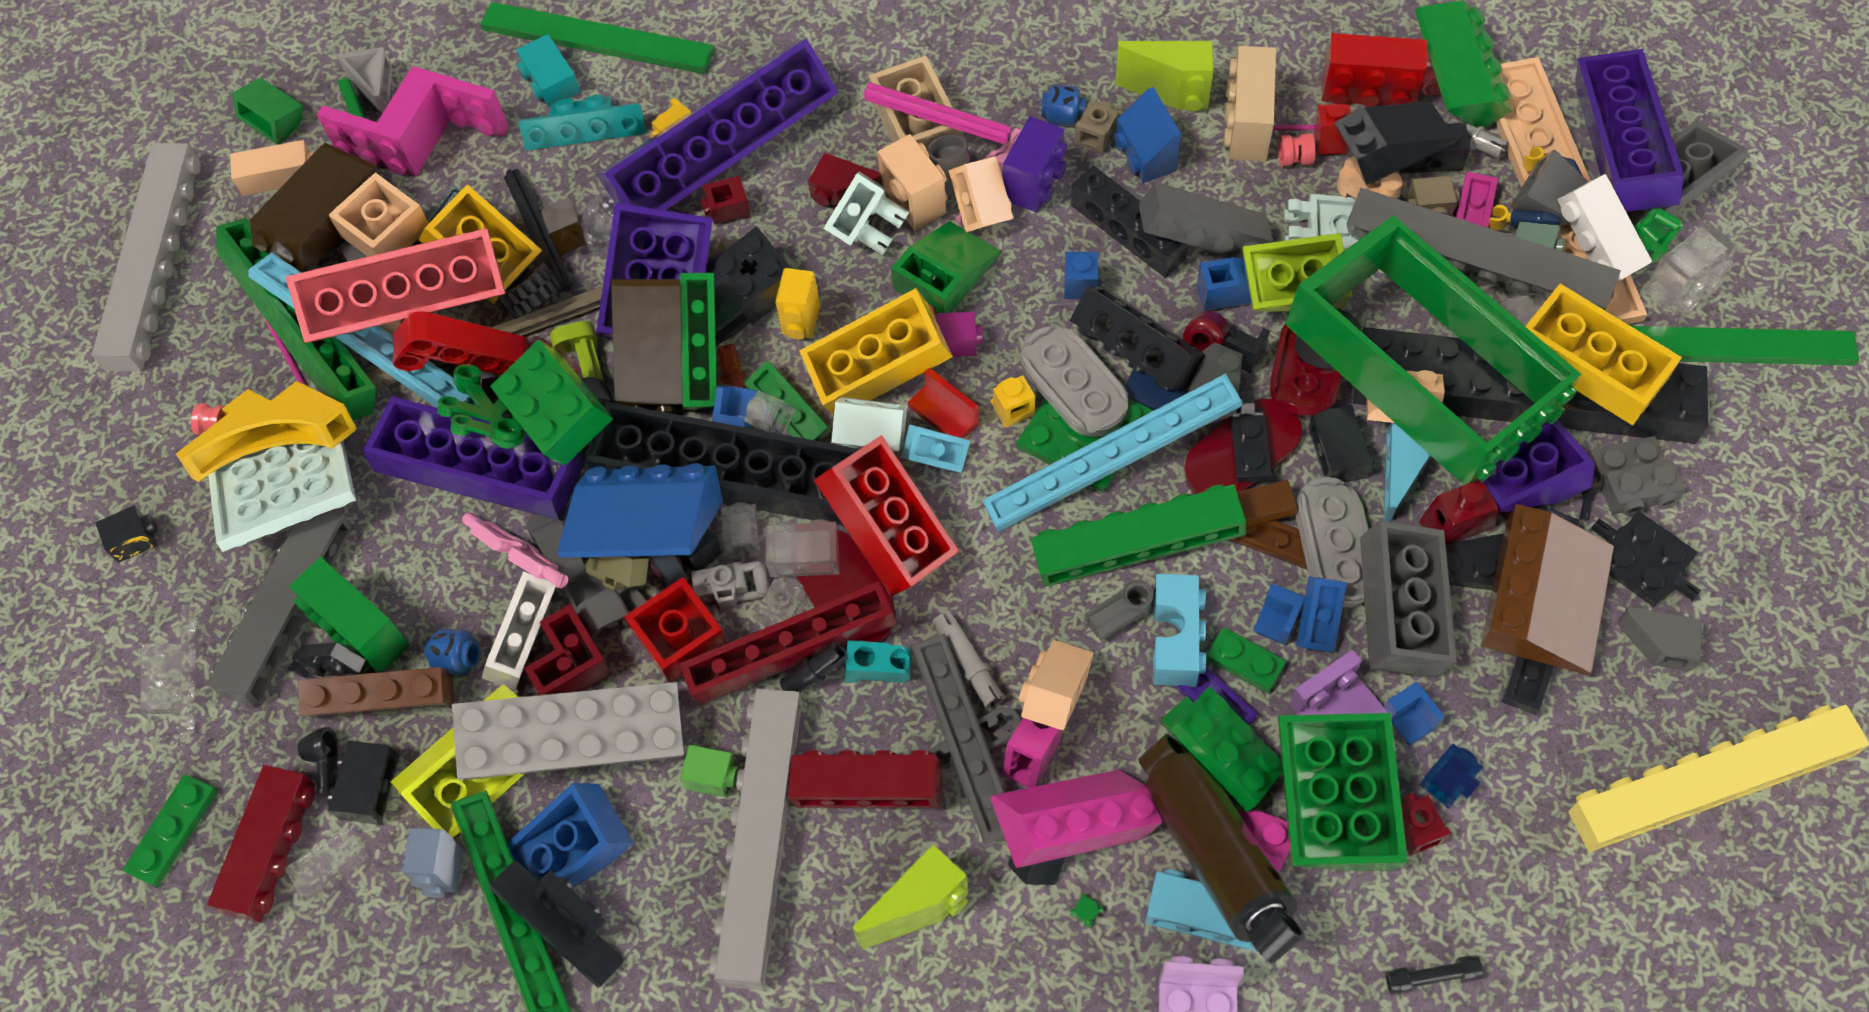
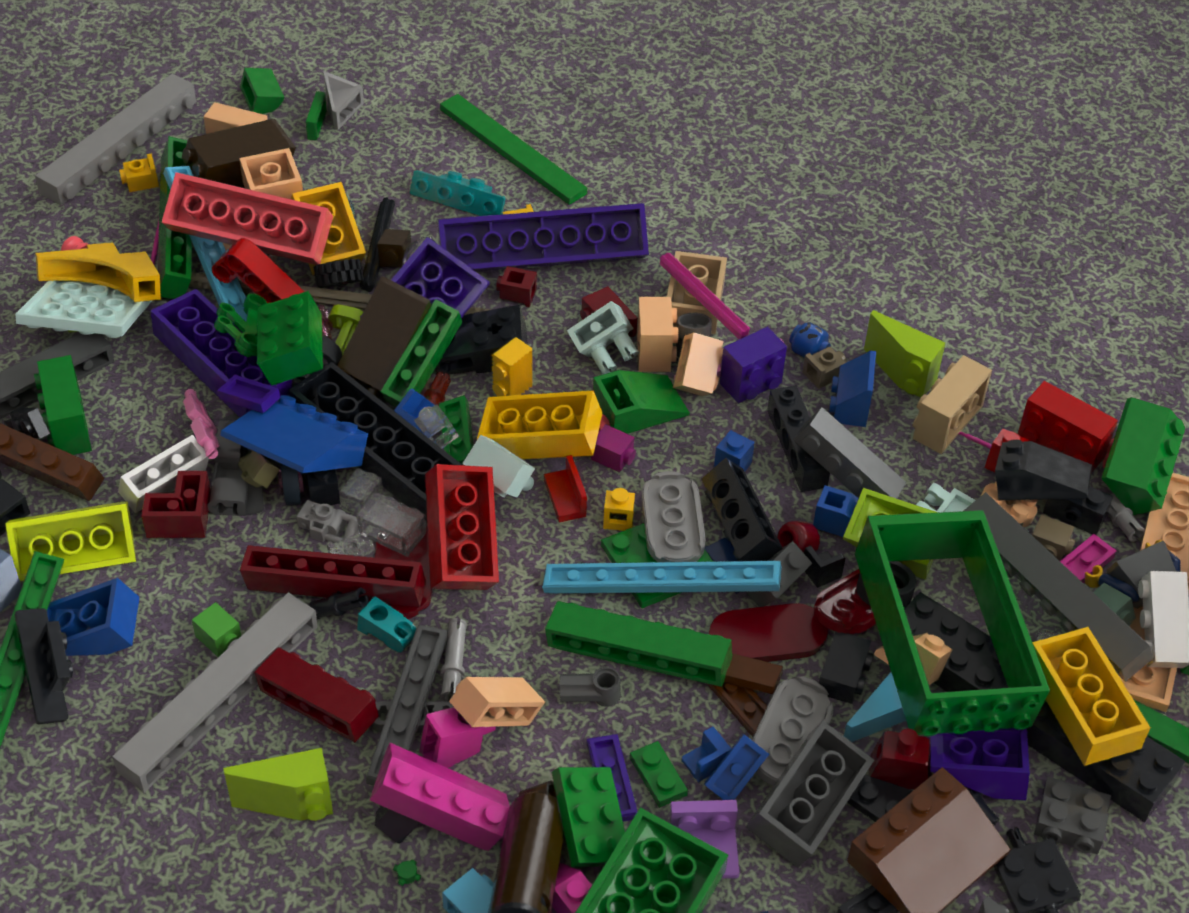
camera: 25 degrees right, 15 degrees down
dark pink bracket [317,66,509,177] -> none
blue head [424,628,481,676] -> none
light grey brick [452,682,684,781] -> none
teal brick [516,34,581,108] -> none
red brick [624,577,728,683] -> none
medium azure slope [901,424,970,473] -> none
medium azure arch [1153,574,1206,687] -> none
black hinge [1230,390,1272,483] -> none
coral wheel [1278,133,1315,167] -> none
blue panel [1384,682,1444,745] -> none
black hand [1579,474,1604,521] -> none
none -> yellow brick [119,153,159,193]
none -> dark purple tile [217,375,281,413]

